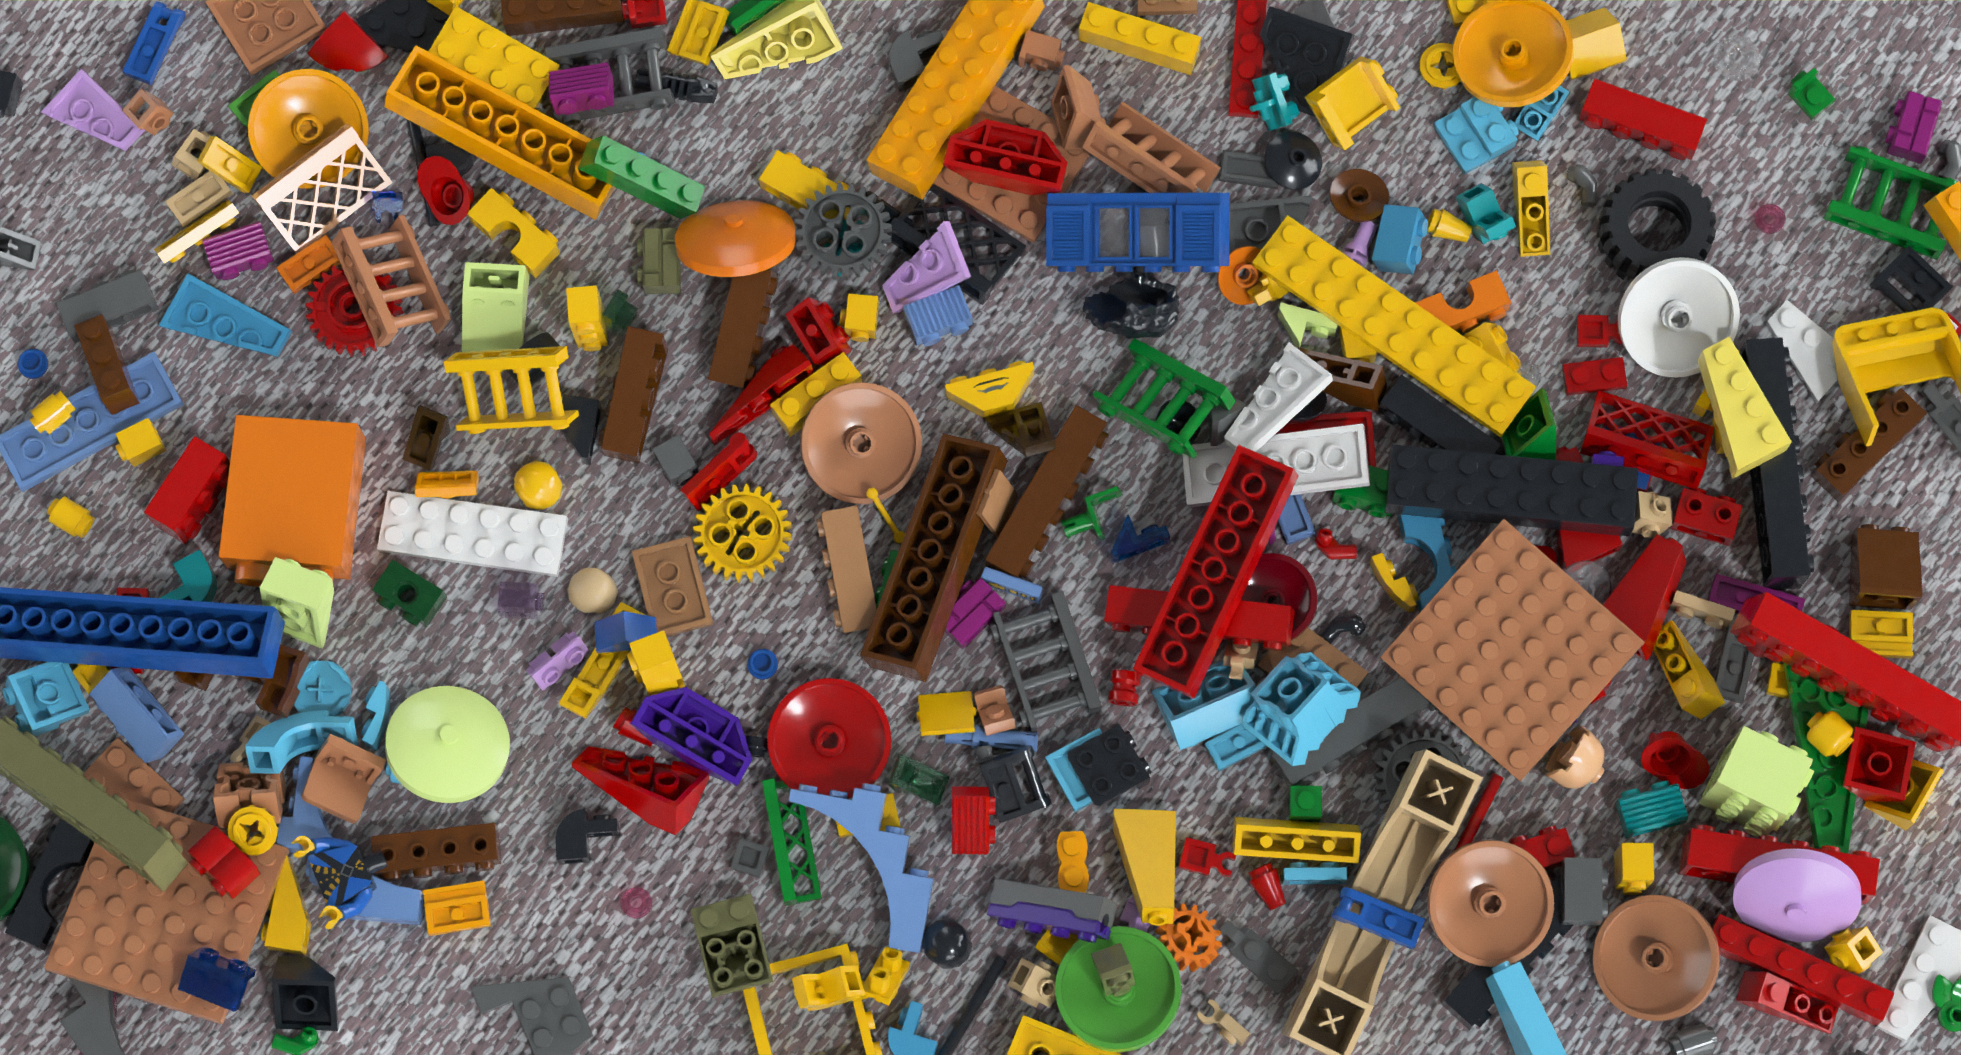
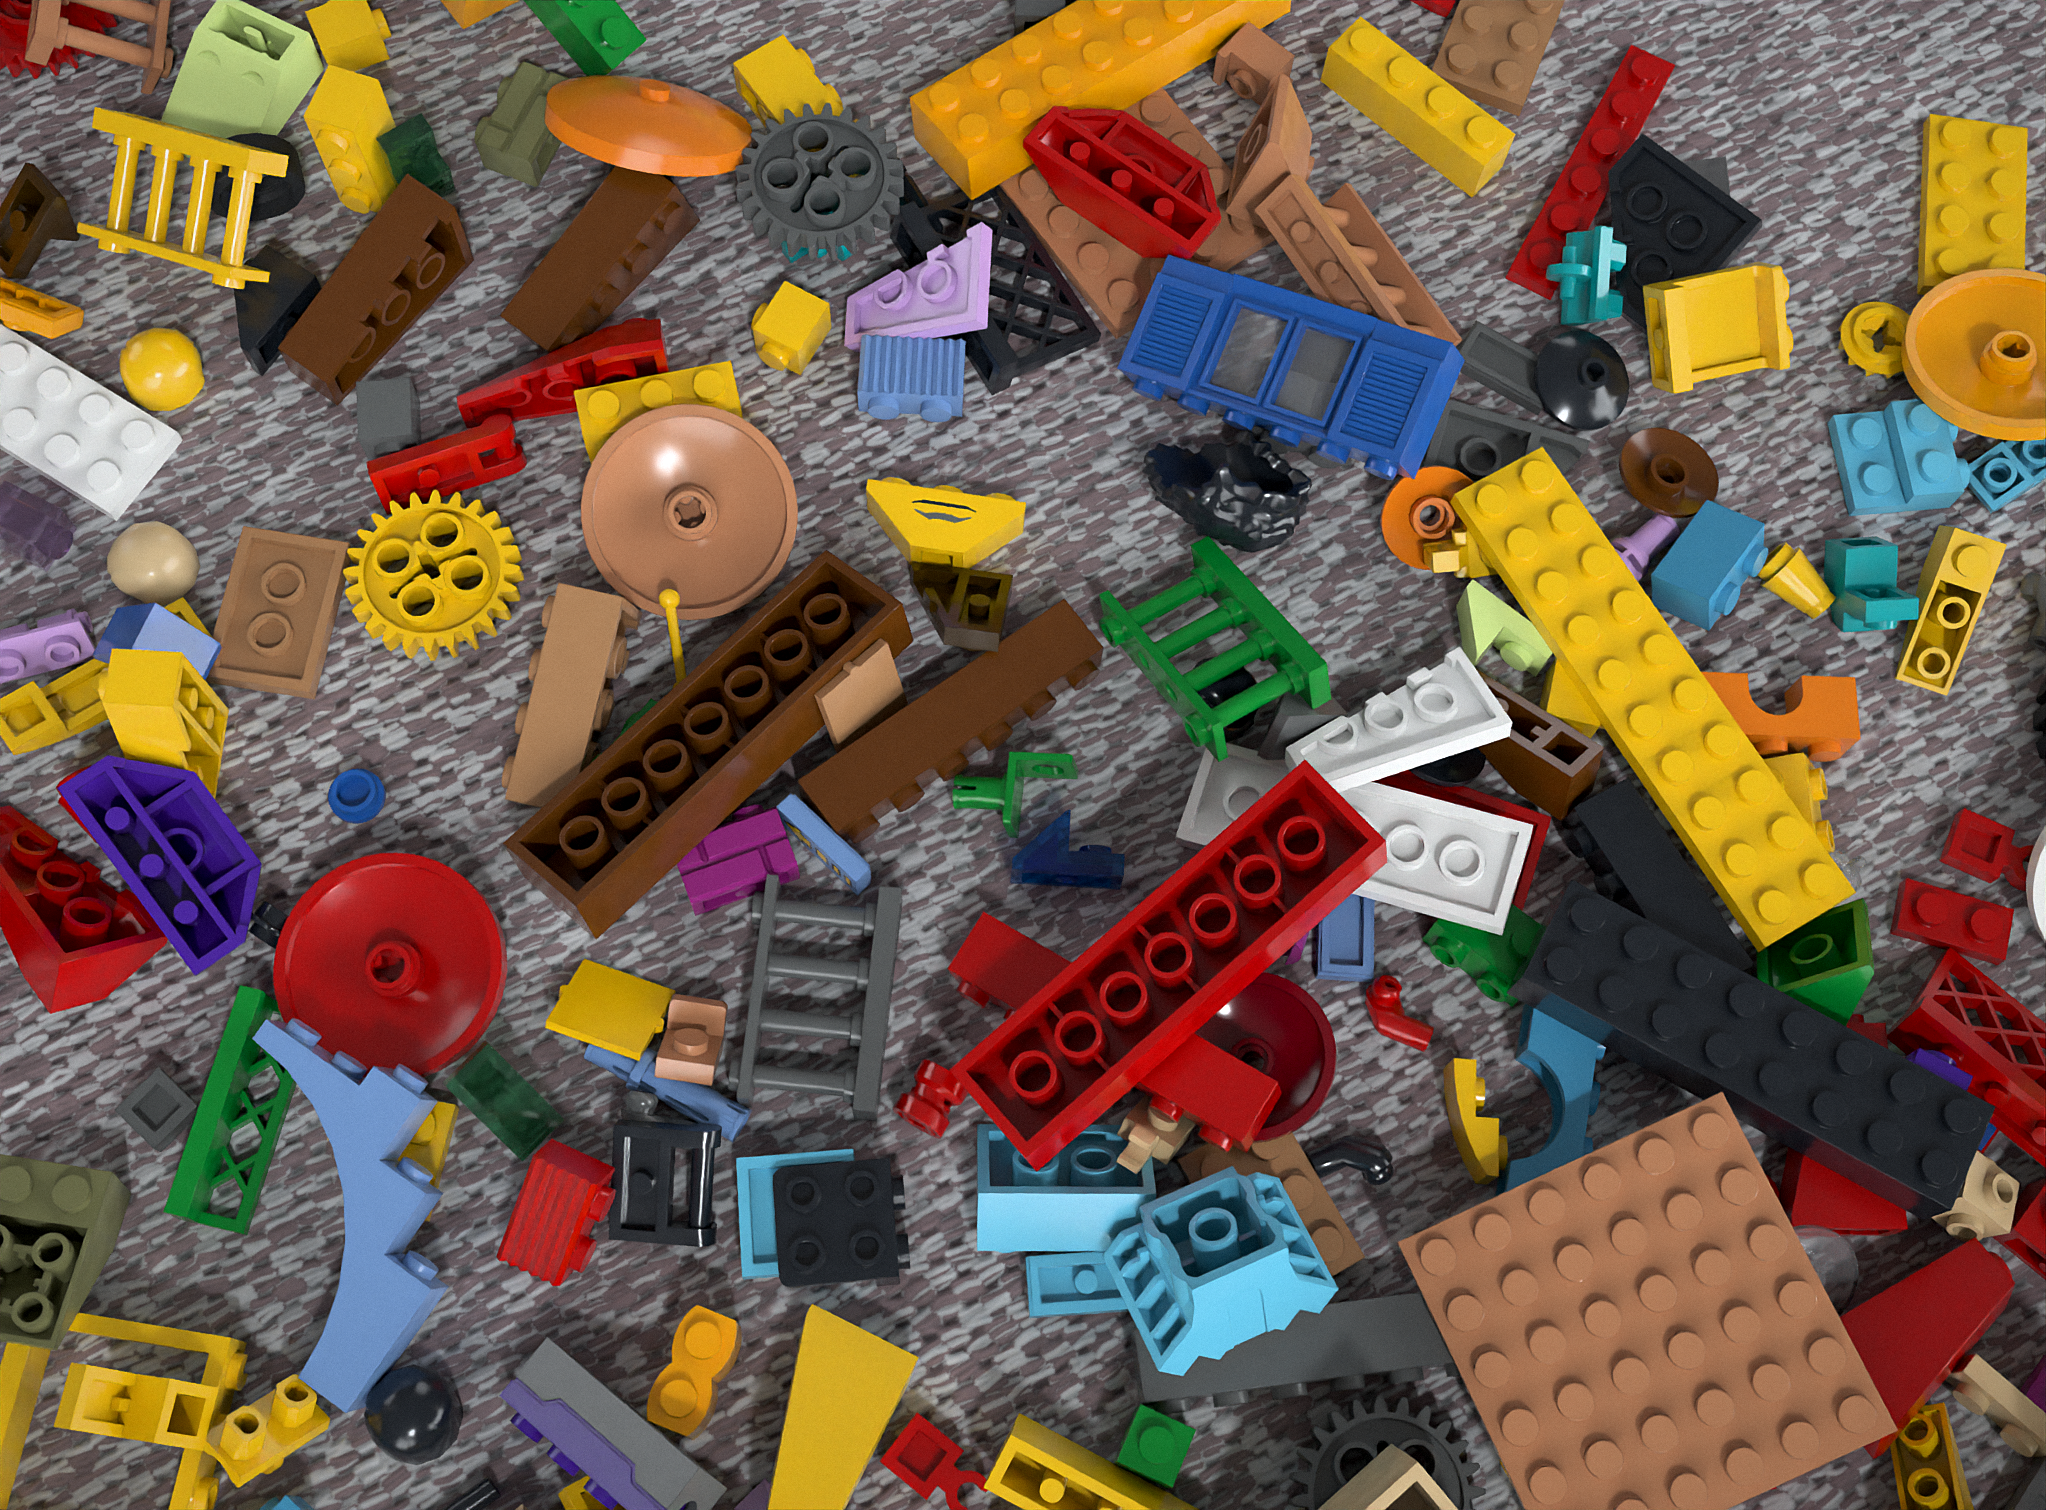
camera: 15 degrees right, 5 degrees down
red brick [785,297,852,366] -> none

